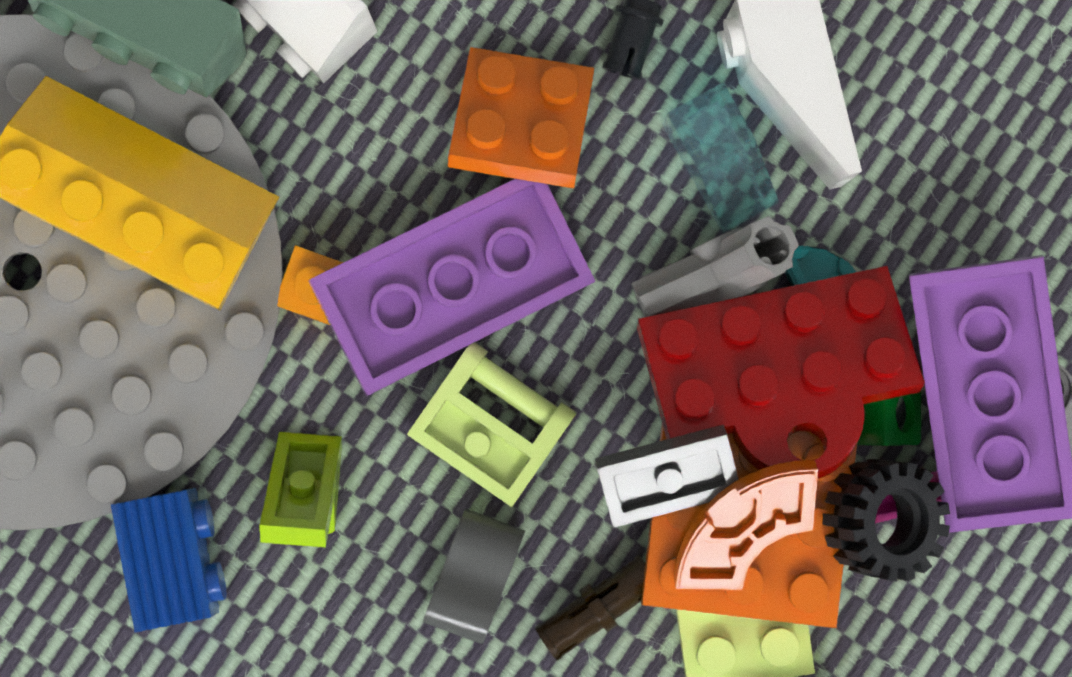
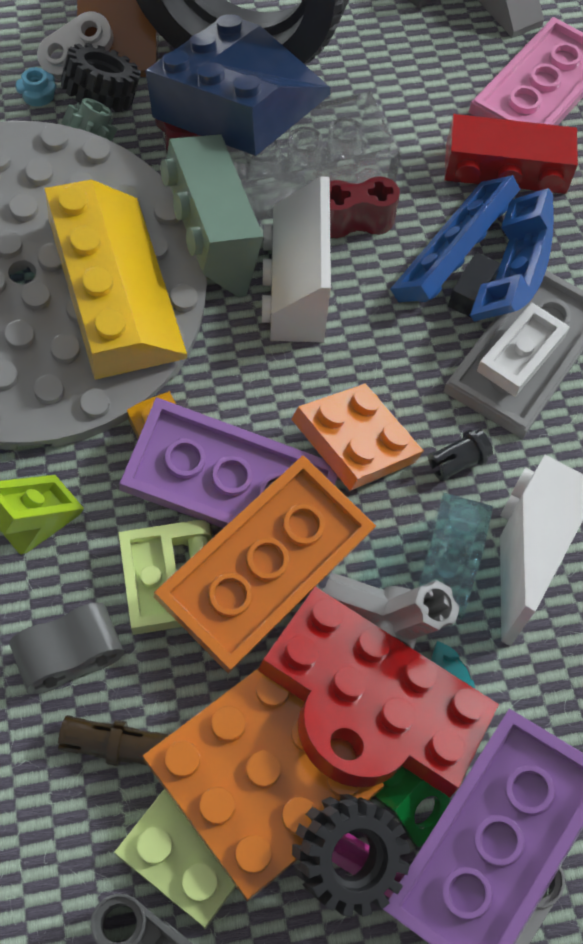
camera: 40 degrees right, 25 degrees down
plate [595,424,739,528] -> none
tile [674,460,818,590] -> none
none -> orange plate [153,455,376,674]

